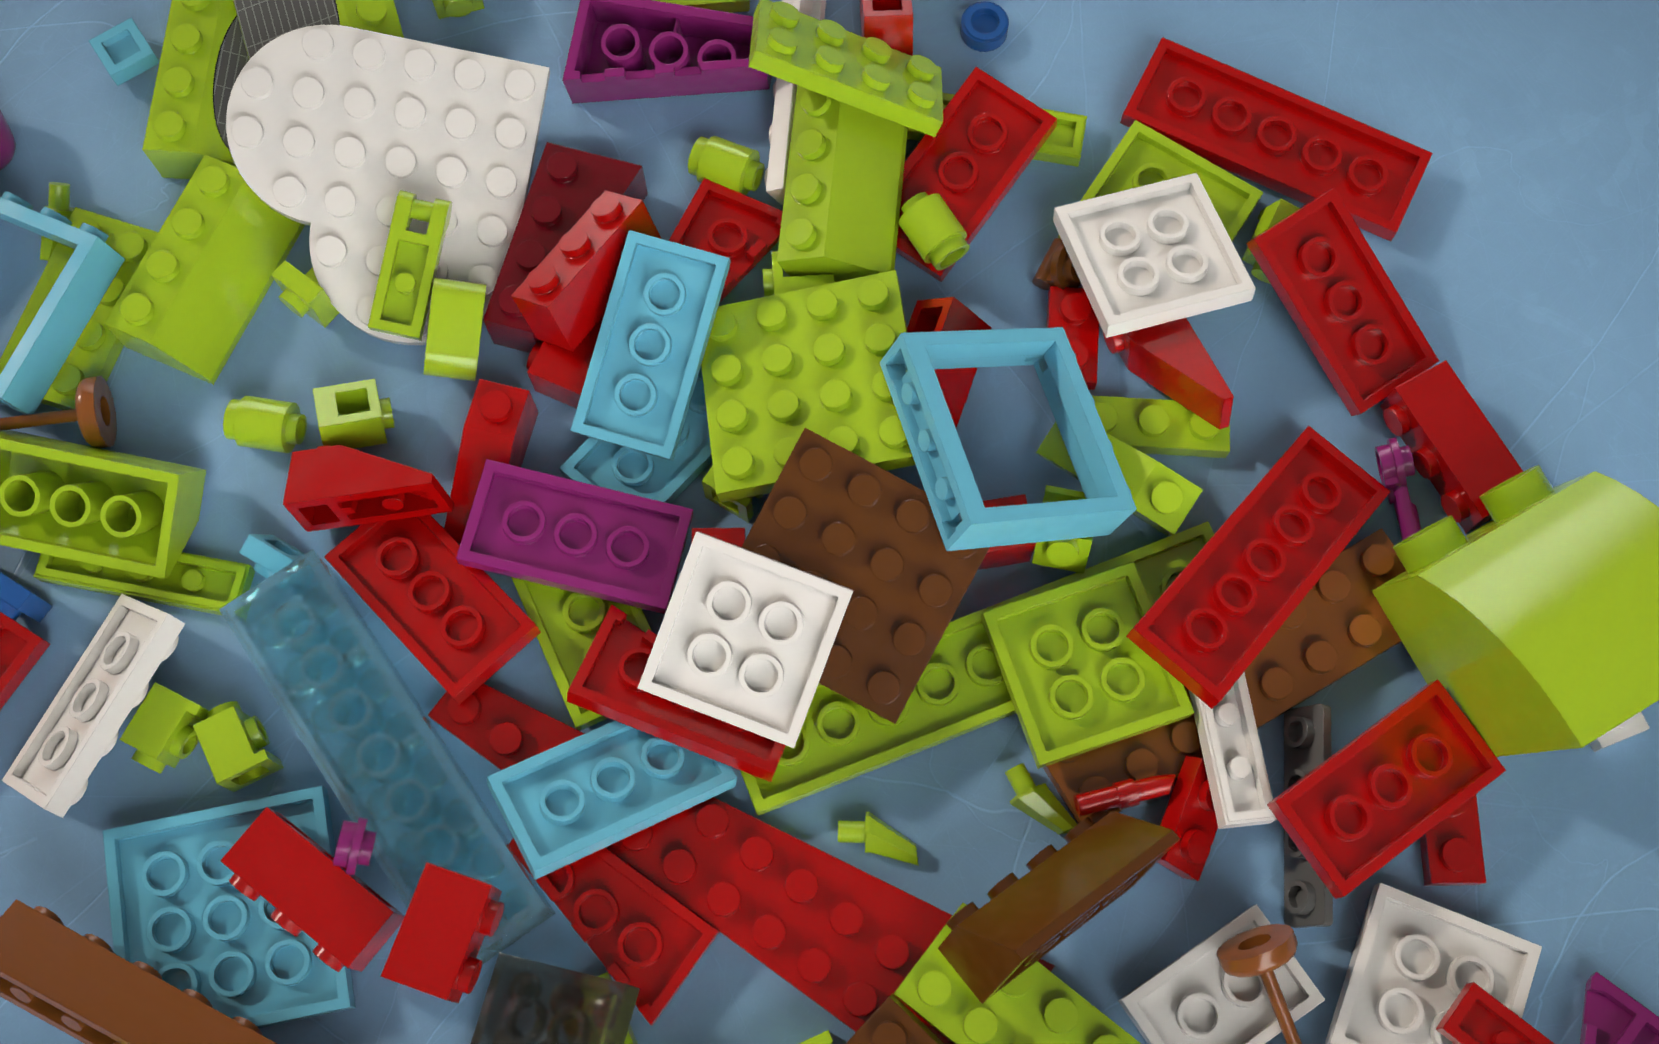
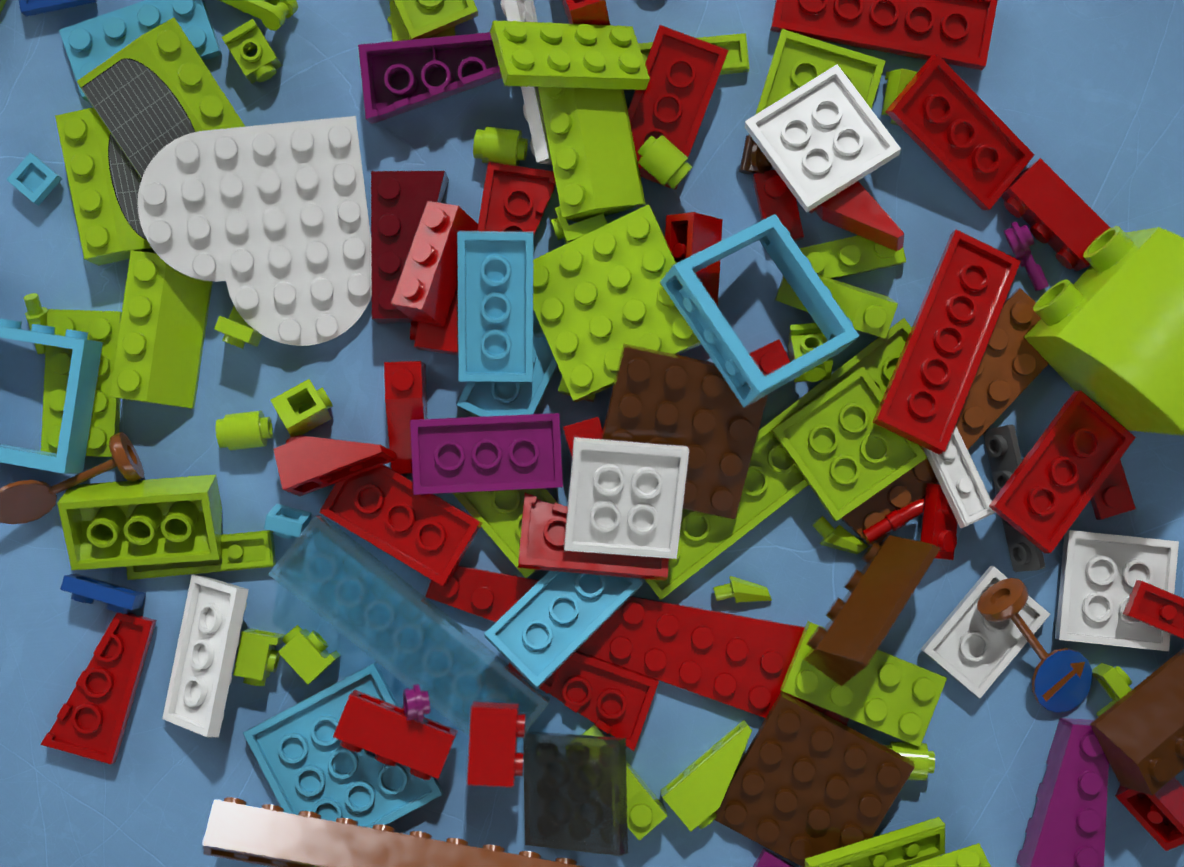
camera: 20 degrees left, 15 degrees up
lime plate [368,190,452,341] -> none
lime beam [423,278,487,381] -> none

